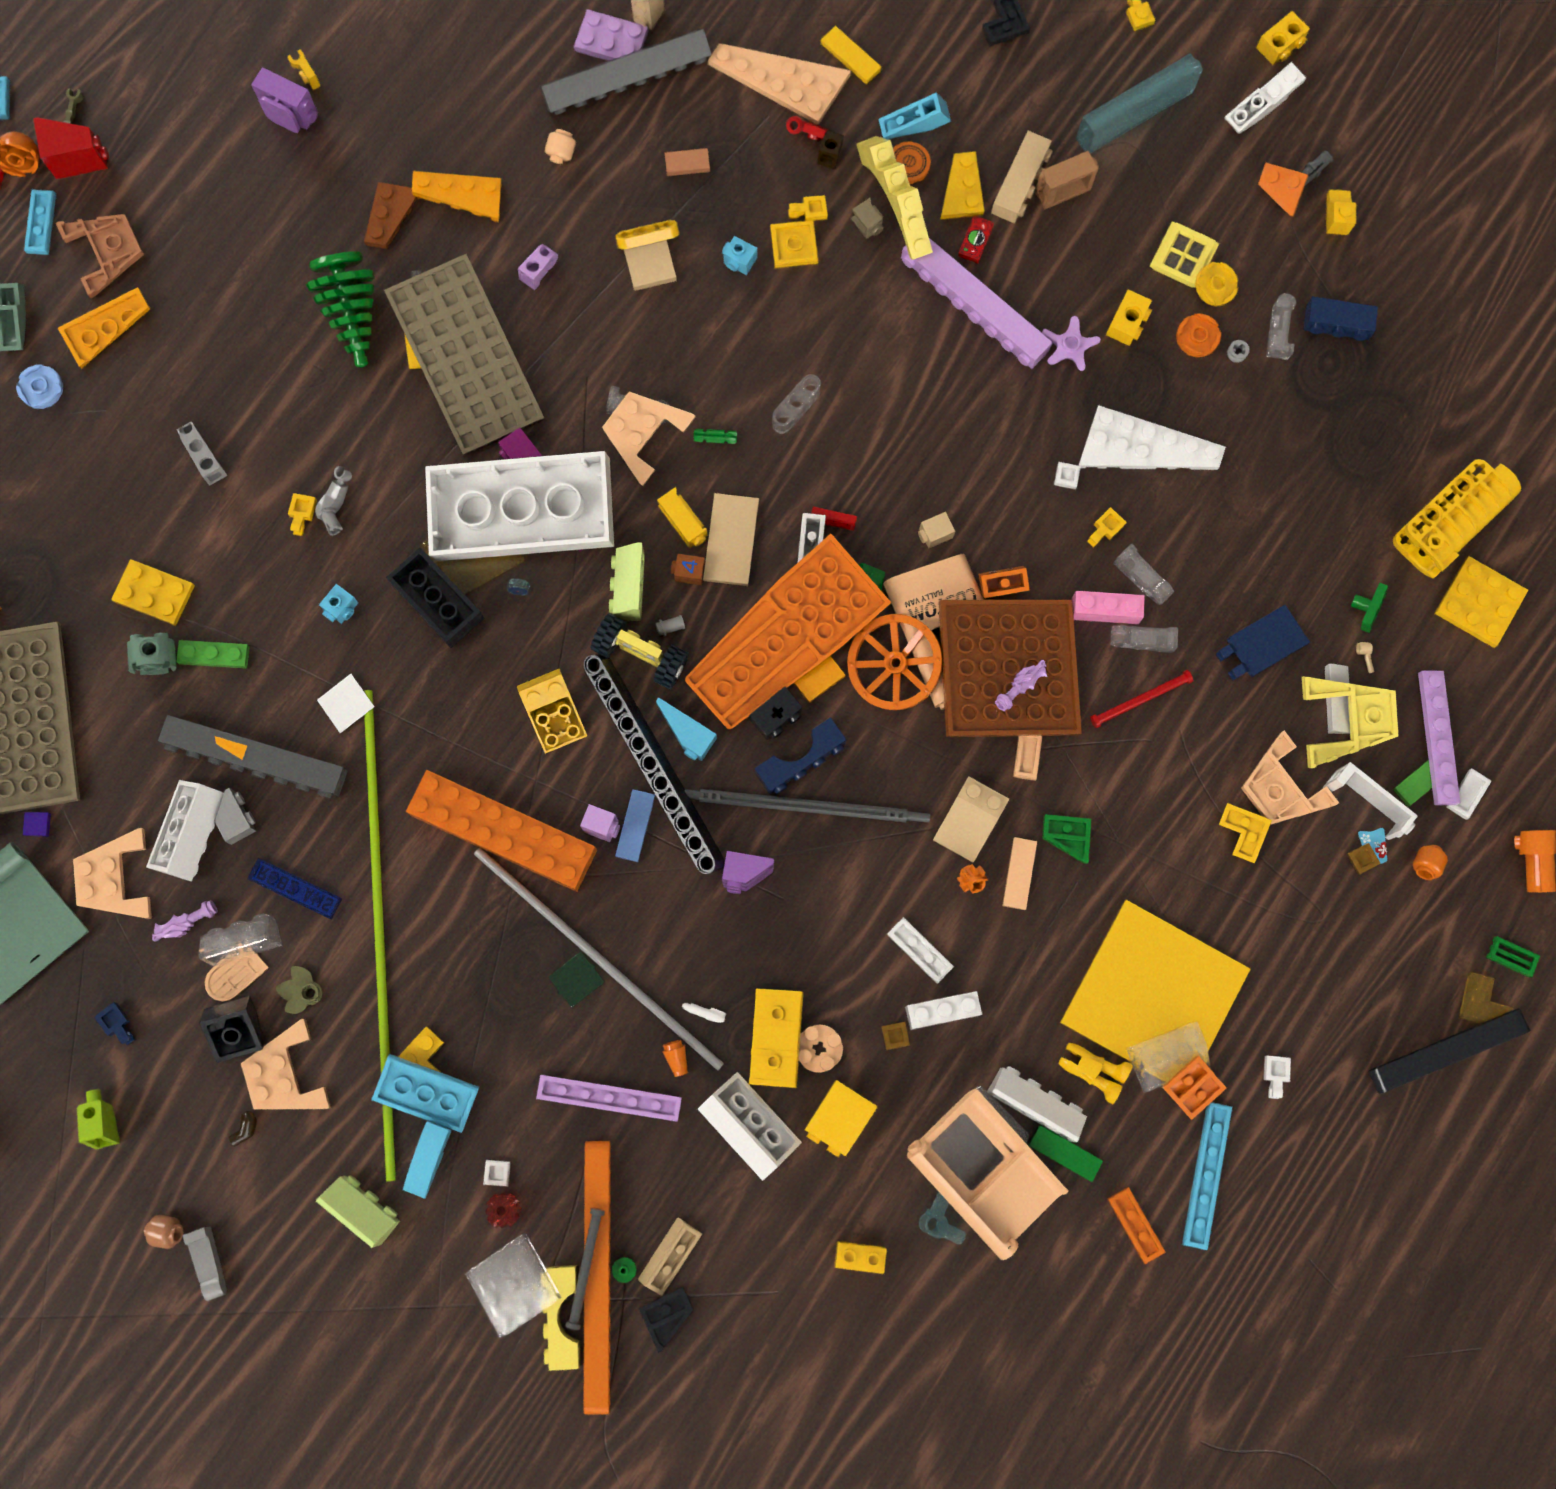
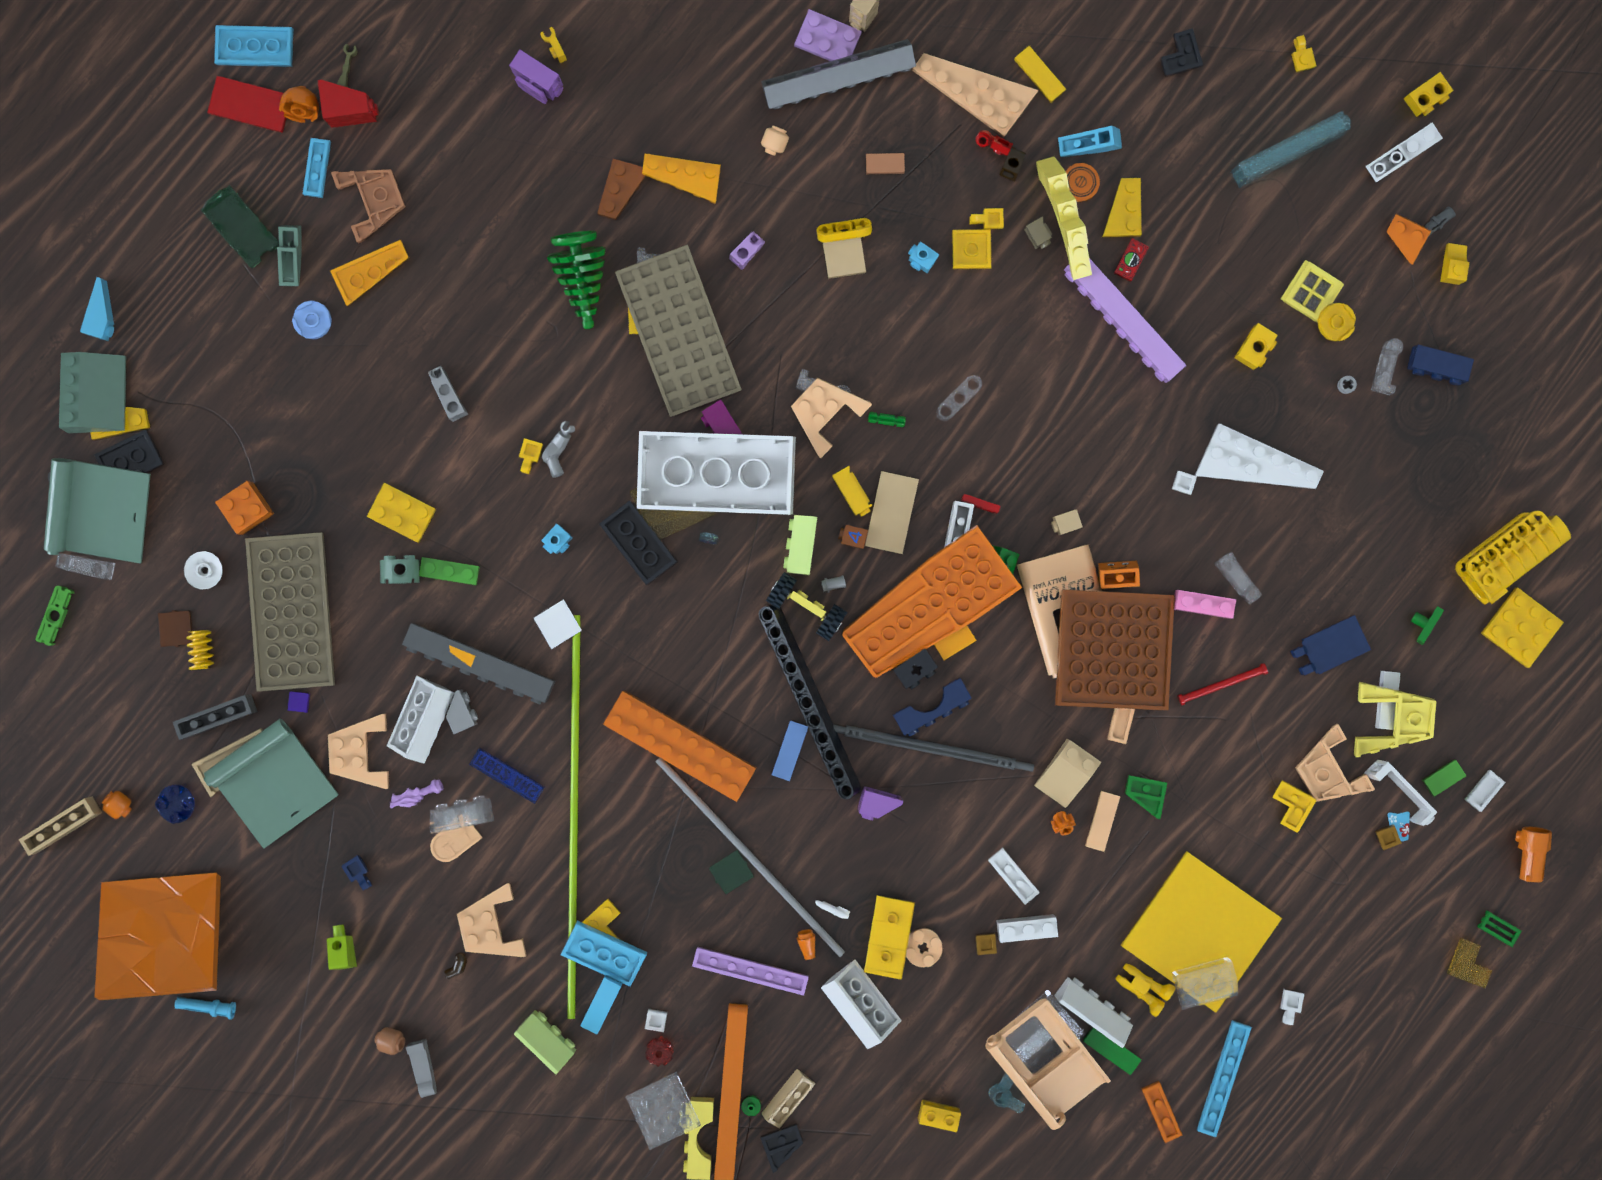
camera: 10 degrees right, 10 degrees up
black slope [200,996,263,1063] -> none
olive plate [276,966,323,1014] -> none
yellow slope [517,669,587,754] -> none
dark grey bar [565,1208,605,1330] -> none
lavender piece [580,804,620,842] -> none
medium azure slope [656,697,717,761] -> none
yellow slope [804,1080,878,1157] -> none
orange wheel [847,614,942,710] -> none
tan brick [991,131,1053,223] -> none
lavender piece [995,660,1047,711] -> none
medium nougat window [1035,151,1098,210] -> none
lavender animal [1042,316,1100,371] -> none
yellow plate [1087,507,1127,547] -> none
clear leg [1110,625,1178,653] -> none
orange slope [1162,1055,1226,1120] -> none
orange tile [1176,313,1221,357] -> none
tan hand [1356,642,1374,673] -> none
black beam [1368,1008,1531,1094] -> none
orange head [1413,845,1448,880] -> none
lavender plate [1418,671,1460,805] -> none

